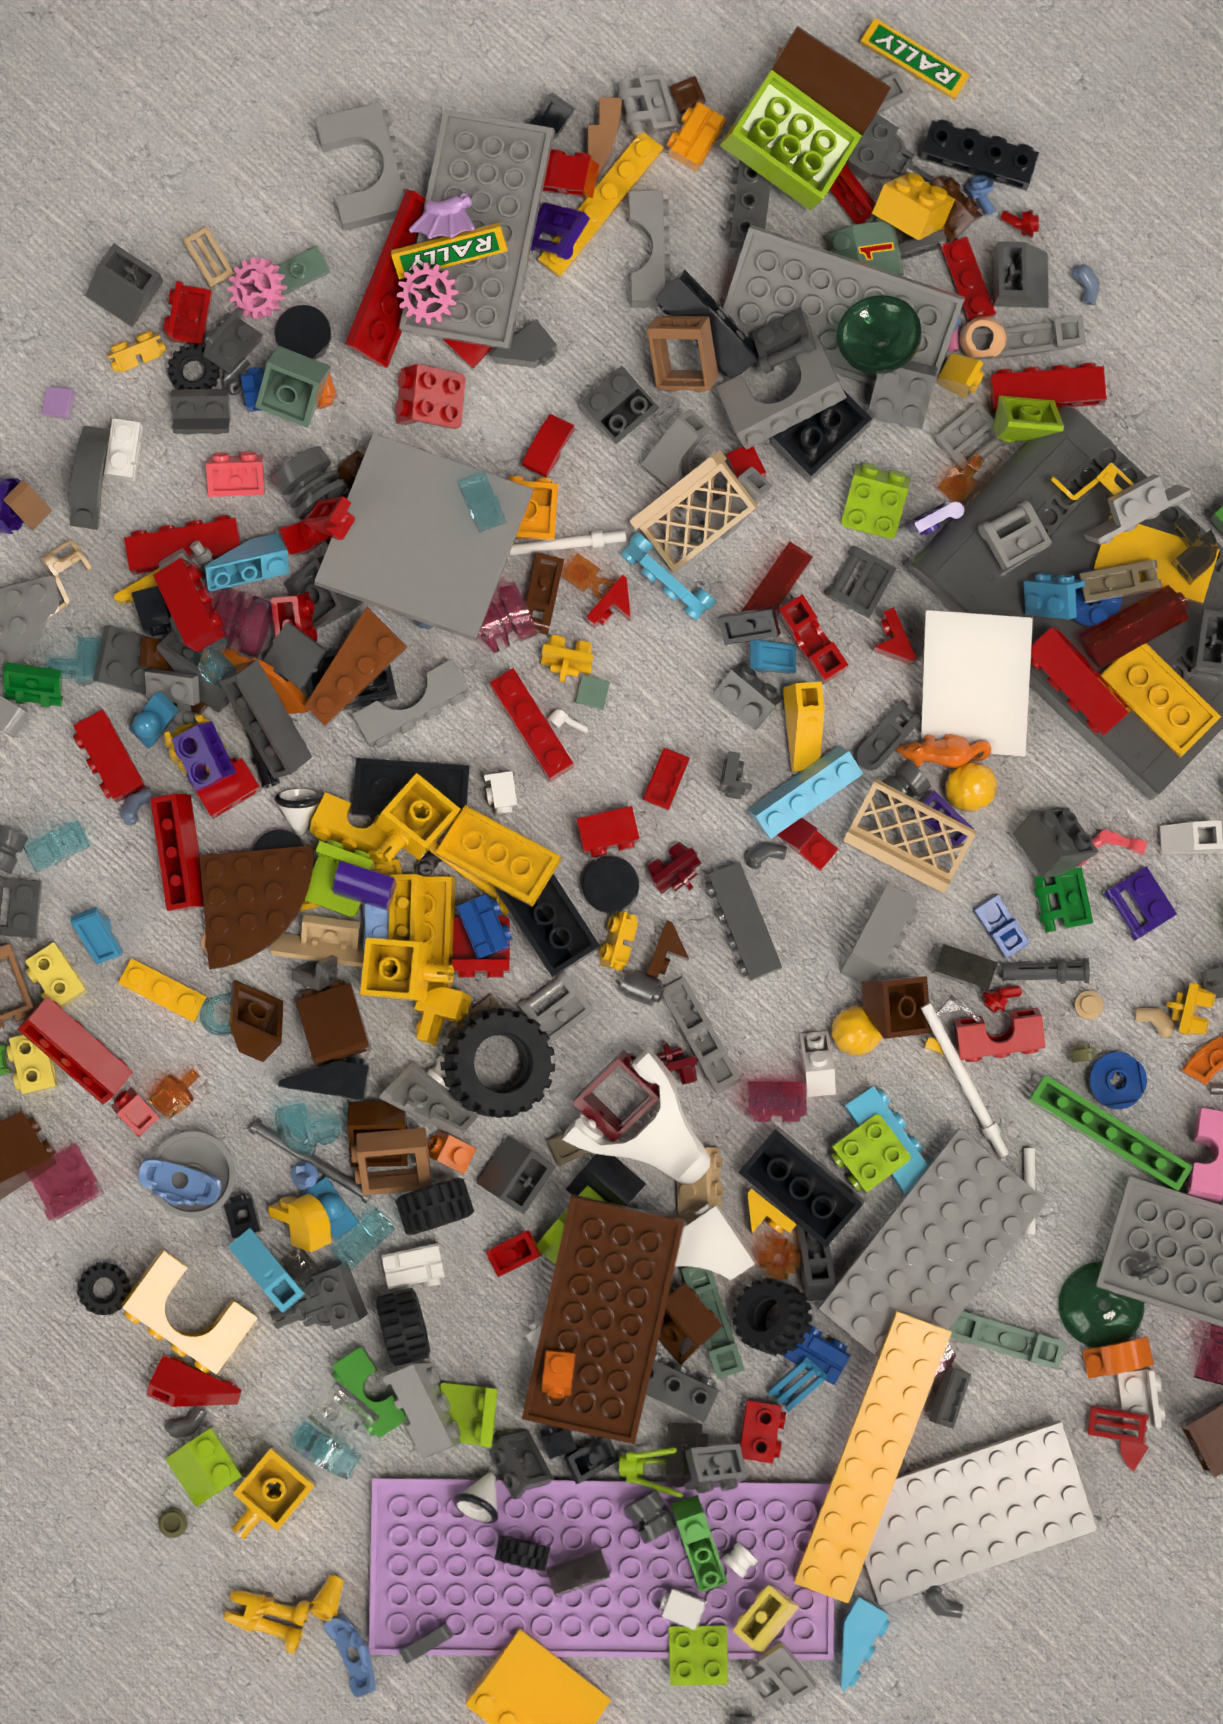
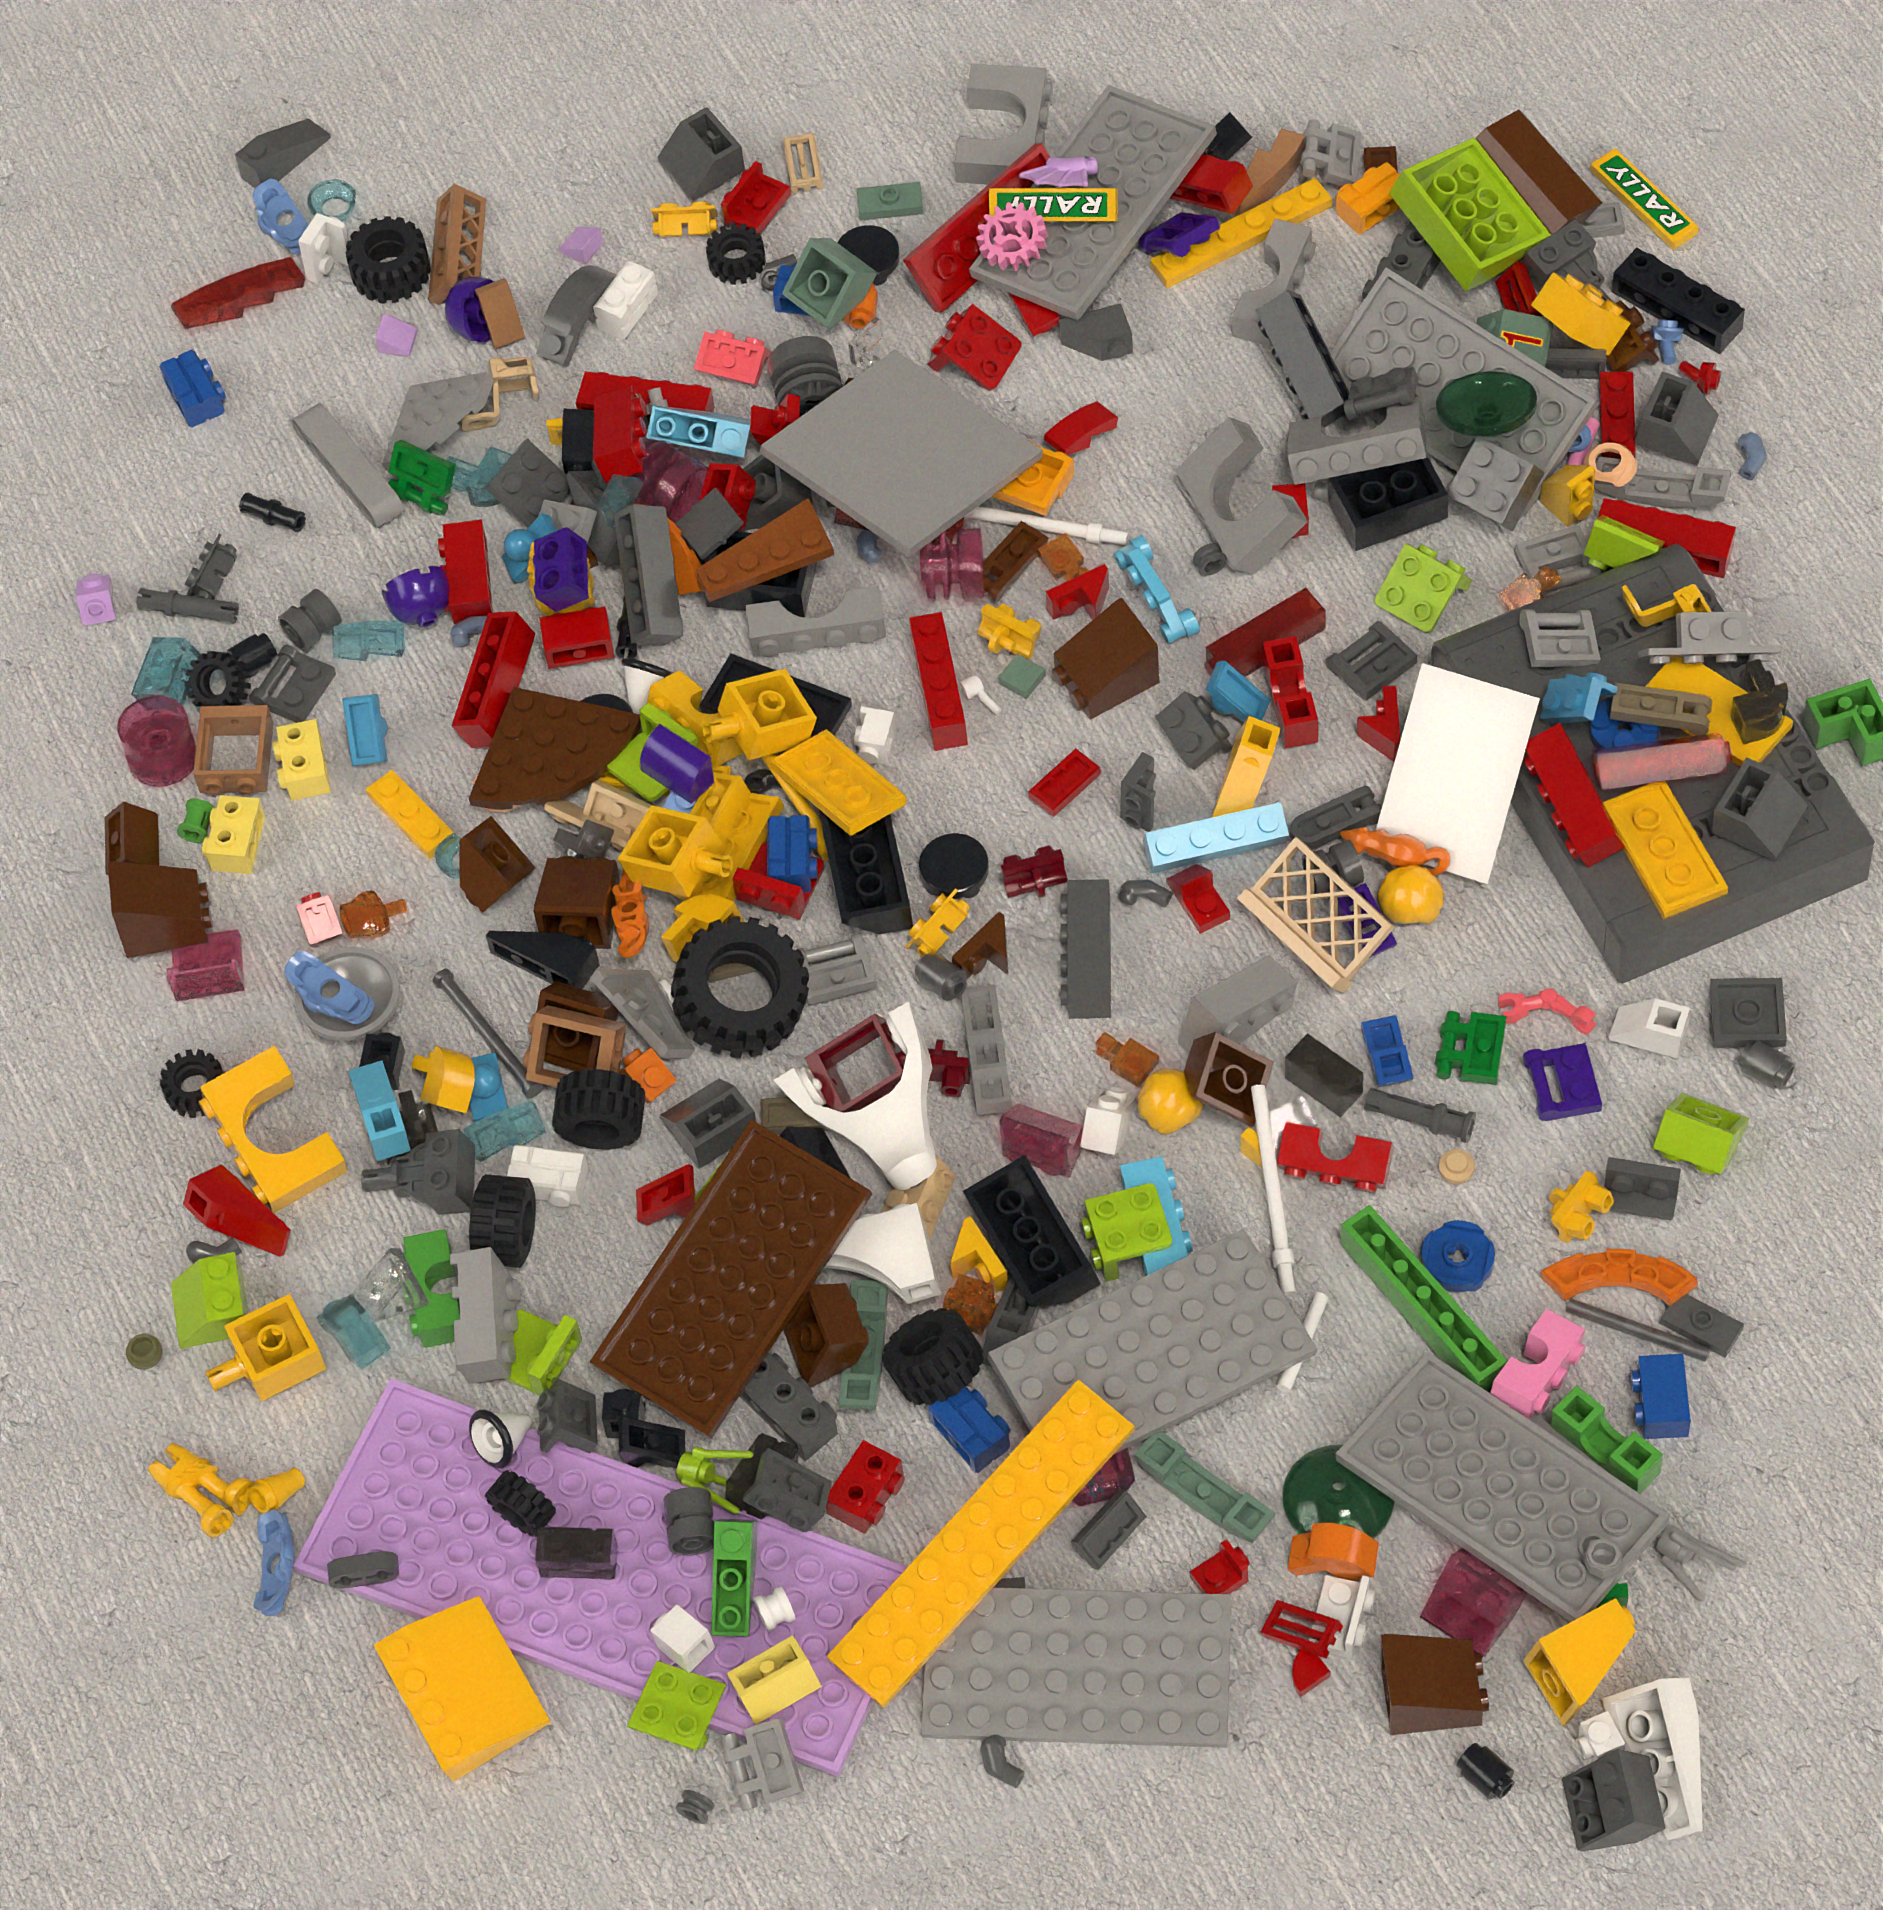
camera: 30 degrees right, 25 degrees down
brick [17,996,133,1105] -> none
reddish brown plate [139,637,168,670] -> none
dark grey bracket [171,389,231,435] -> none
dark grey bracket [203,307,263,374] -> none
bright pink gear [227,257,287,319] -> none
clear light blue brick [275,1103,342,1156] -> none
medium blue plate [291,1161,319,1190] -> none
red slope [304,496,355,540] -> none
clear light blue slope [457,471,507,532] -> none
orange bracket [542,1351,575,1398] -> none
red brick [577,806,640,858] -> none
dark grey slope [579,366,659,445] -> none
tan fence [629,450,758,572] -> none
medium nougat window [647,316,719,393] -> none
hinge [718,606,781,645] -> none
dark azure tile [768,1357,827,1412] -> none
medium azure slope [840,1595,890,1691] -> none
plate [906,502,964,535] -> none
red plate [982,985,1022,1013] -> none
dark grey slope [1013,808,1098,878] -> none
olive plate [1068,1043,1097,1063] -> none
dark grey bush [1133,1256,1162,1280] -> none
tan arm [1136,1008,1174,1038] -> none
none -> dark purple cylinder [381,566,450,628]
none -> orange animal [611,869,649,958]
none -> reddish brown slope [1052,597,1160,720]
none -> clear orange plate [1095,1032,1159,1088]
none -> red bracket [1189,1539,1250,1594]

